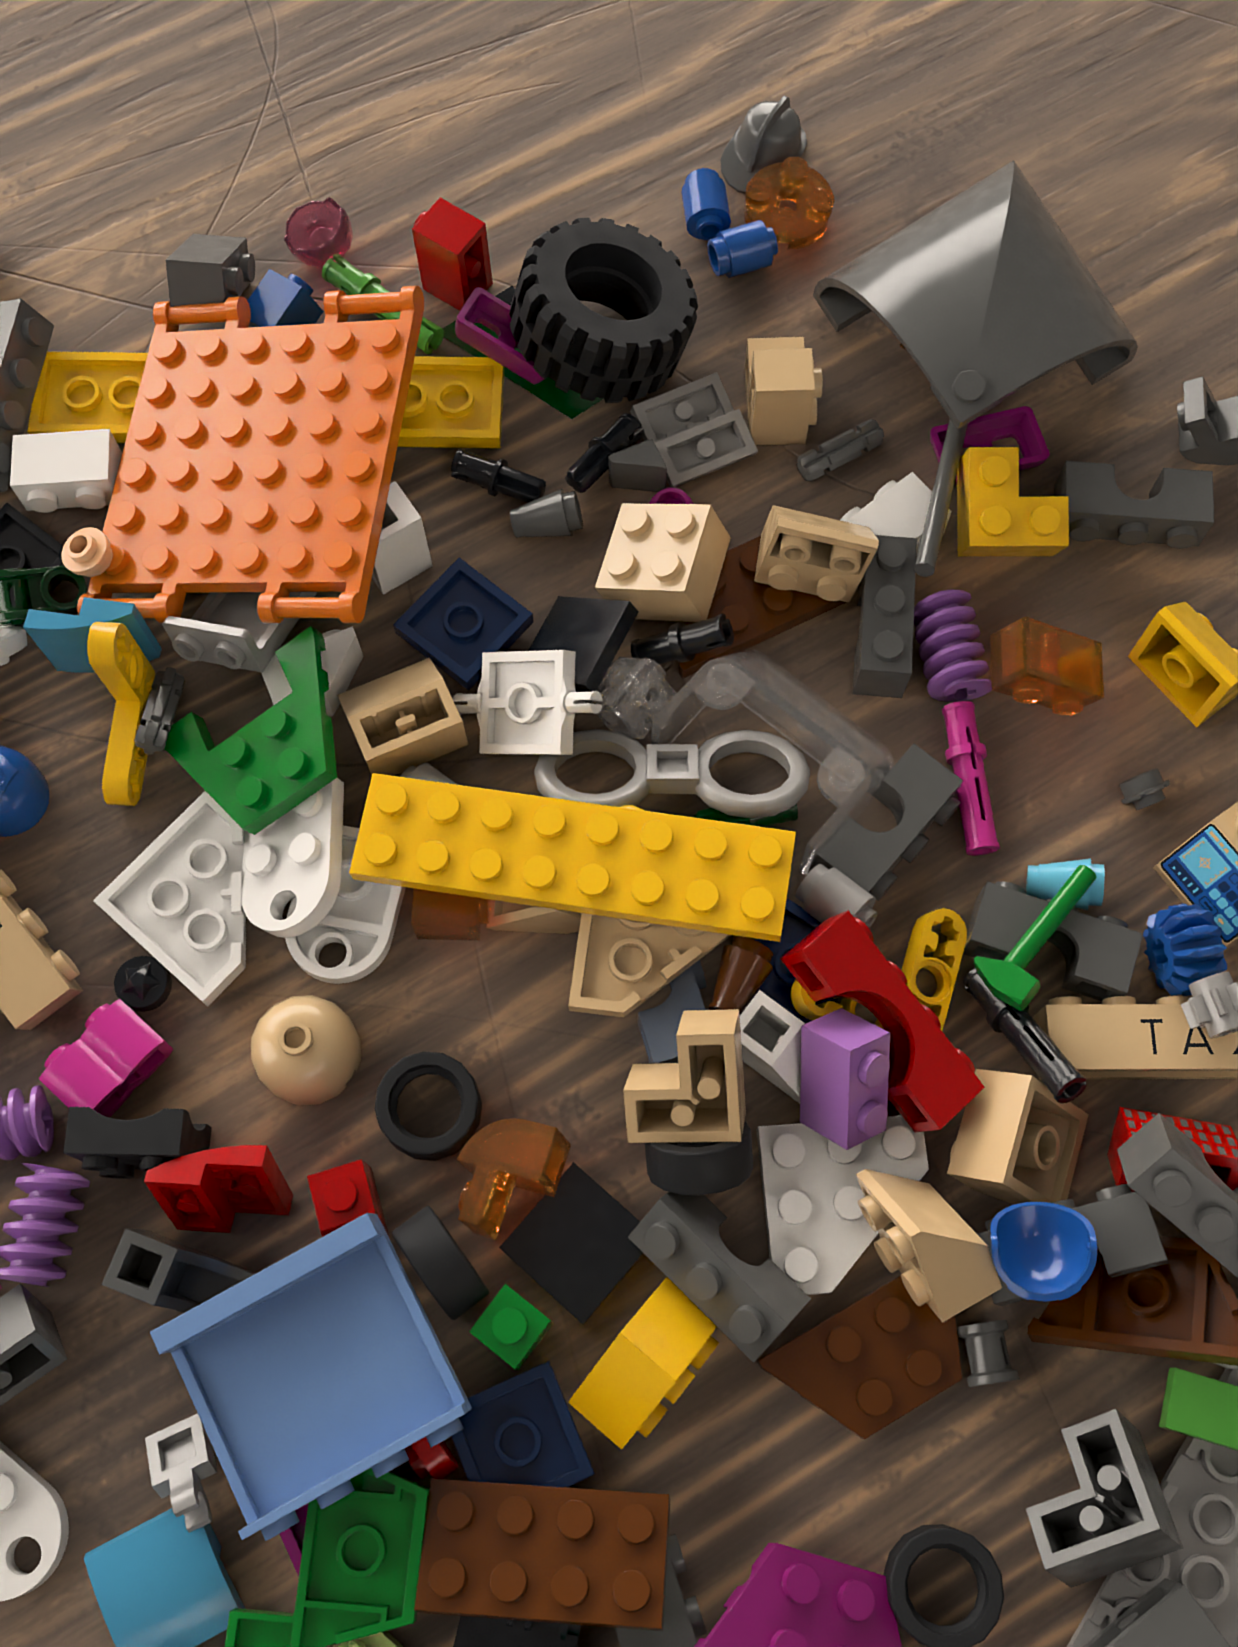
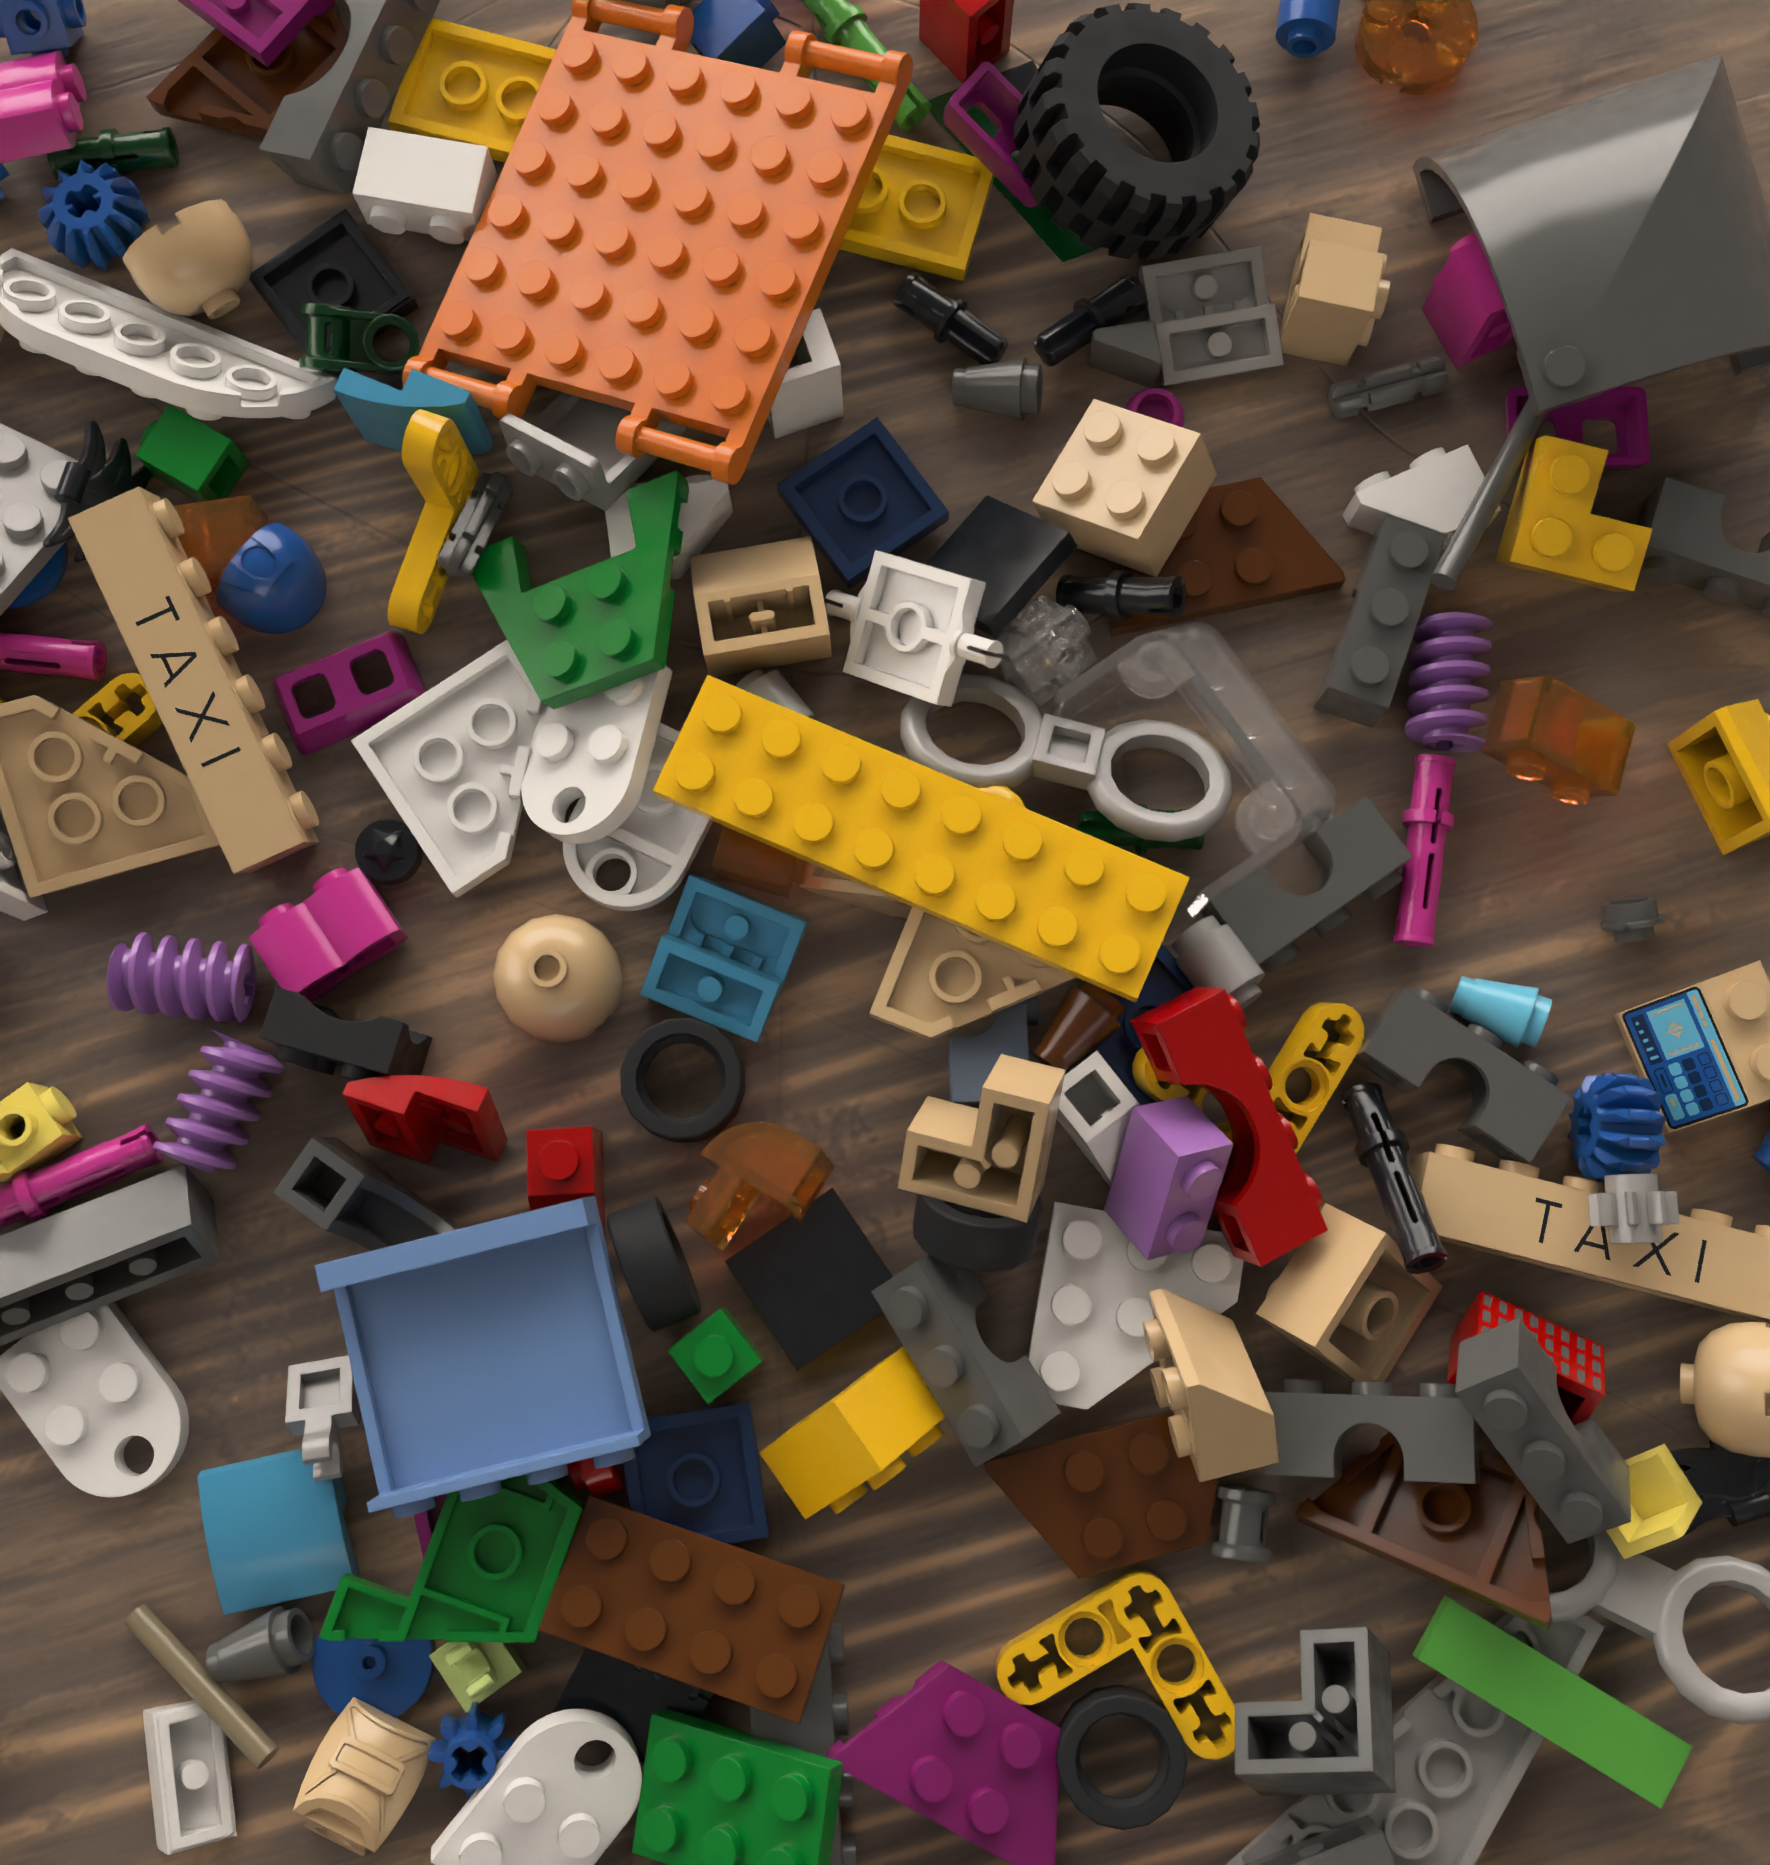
camera: 15 degrees right, 10 degrees up
light nougat plate [62,527,113,577] -> none
blue brick [707,220,778,278] -> none
tan slope [754,505,879,603] -> none
green piece [974,865,1097,1011] -> none
blue helmet [990,1202,1097,1301] -> none
none -> magenta piece [272,631,426,755]
none -> dark azure slope [640,873,810,1043]
none -> yellow beam [995,1570,1235,1760]
none -> dark pink brick [1421,232,1514,369]

